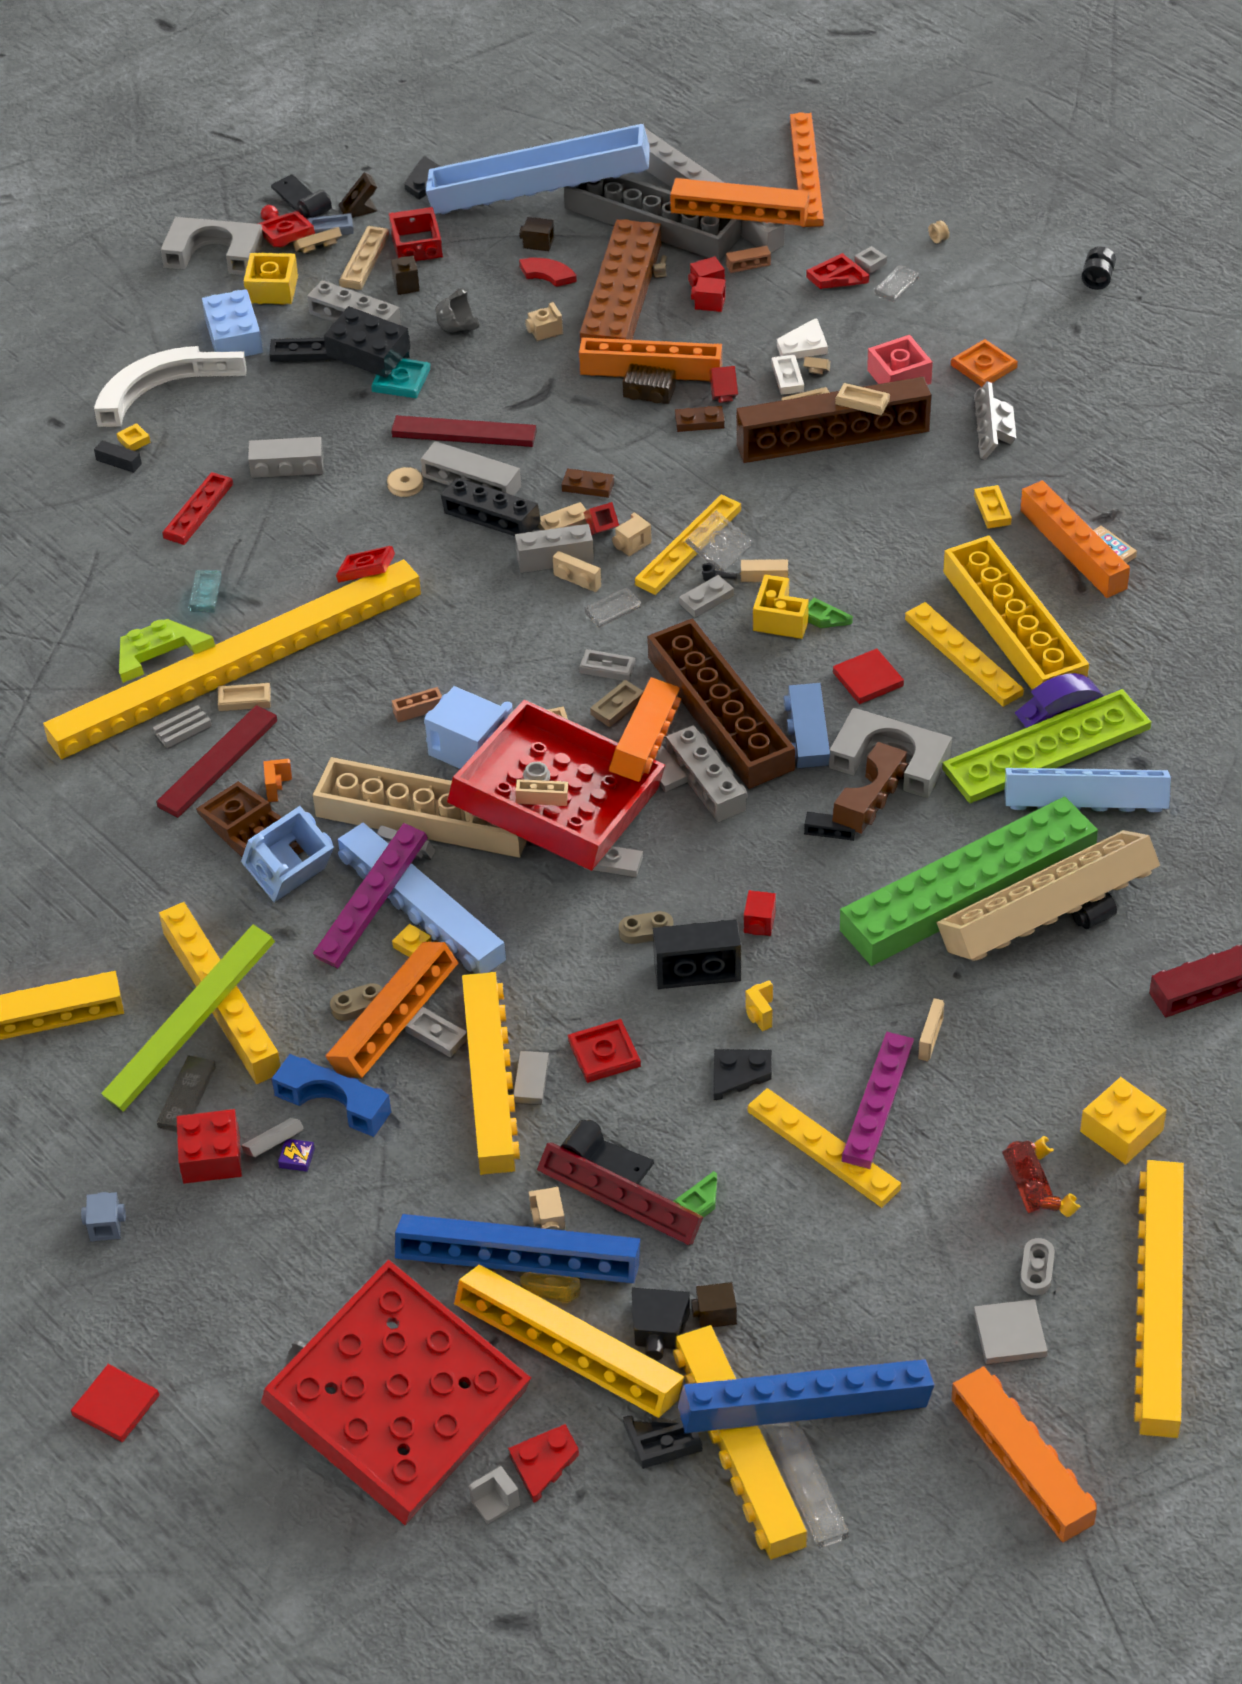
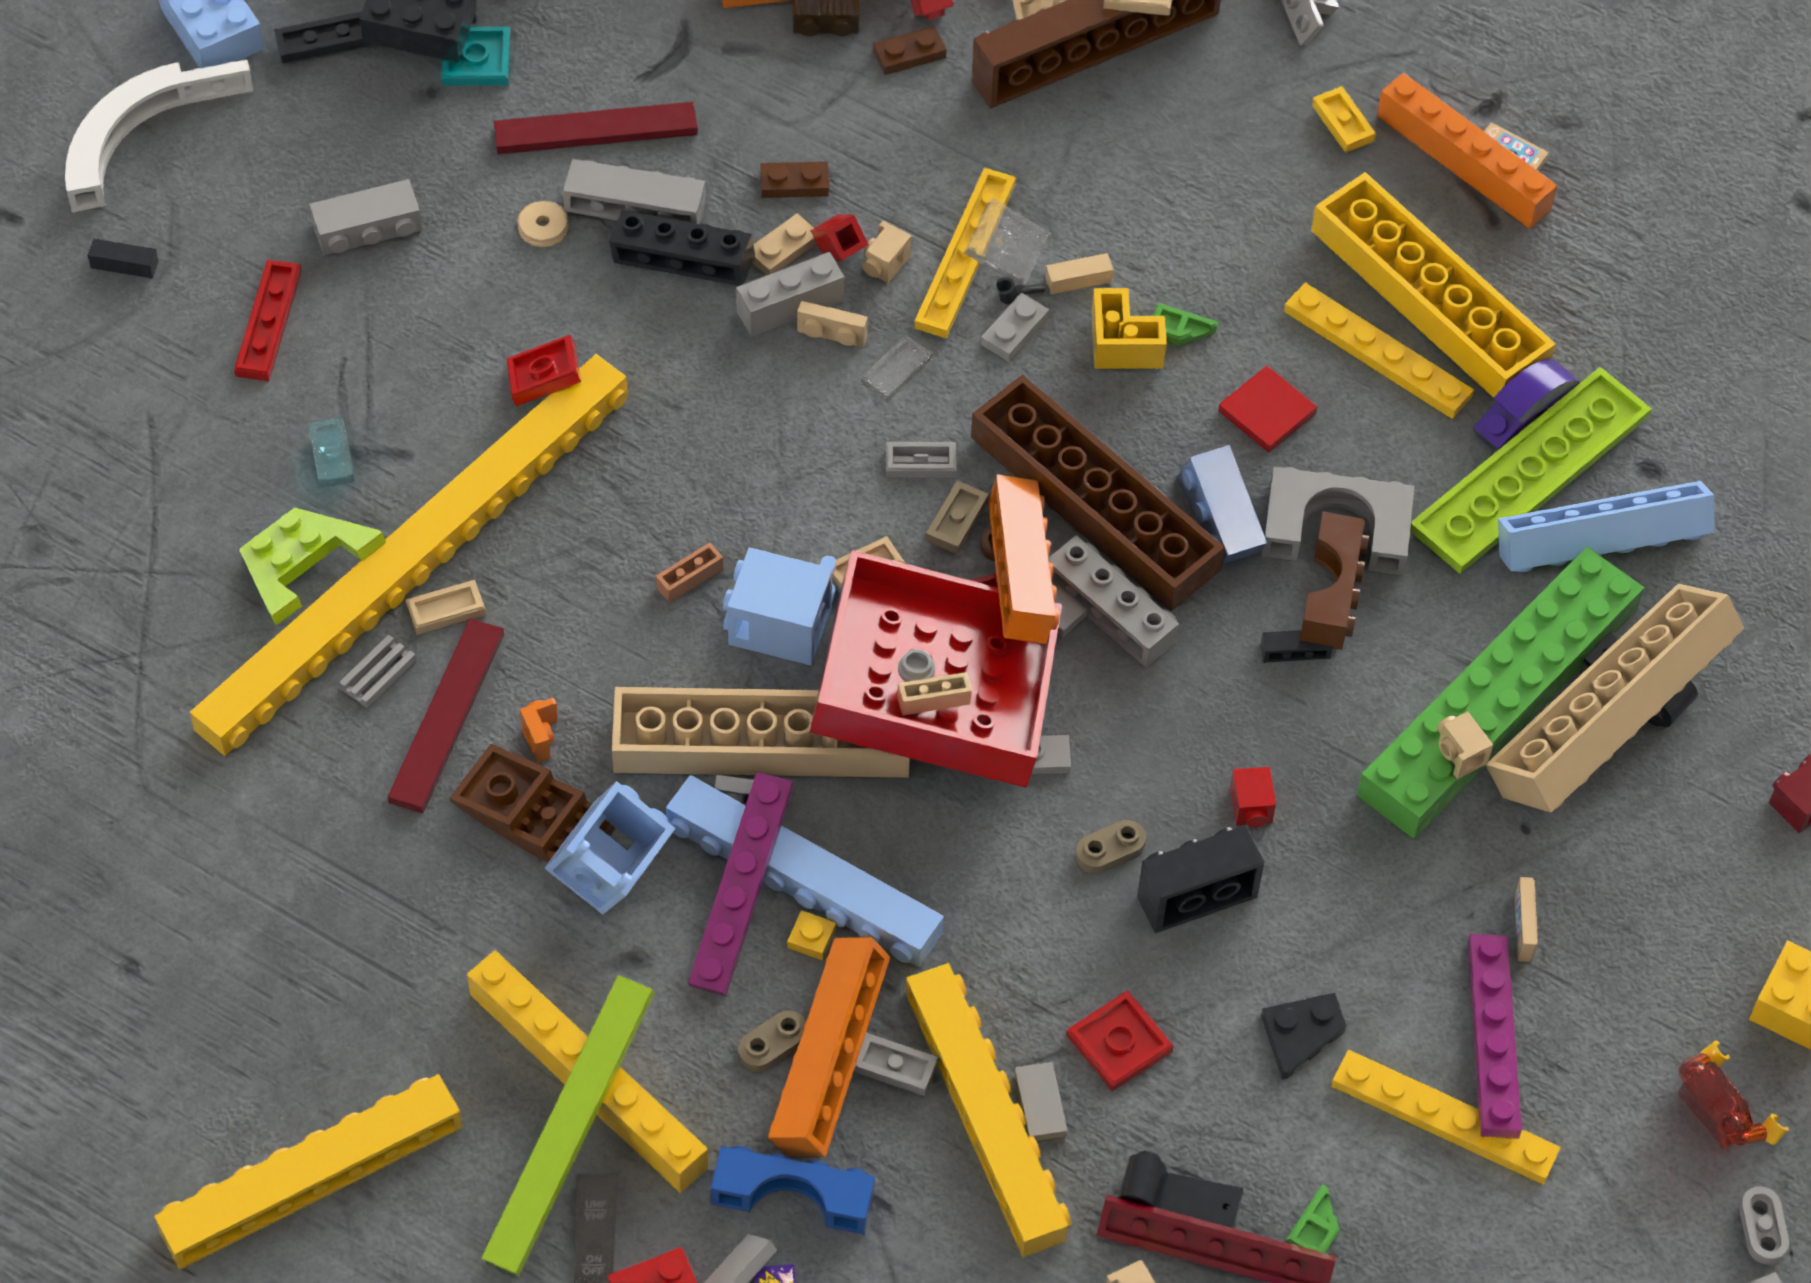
camera: 20 degrees left, 10 degrees up
yellow plate [116,423,151,451] -> none
yellow bracket [745,981,773,1032] -> none
none -> tan brick [1436,711,1493,779]

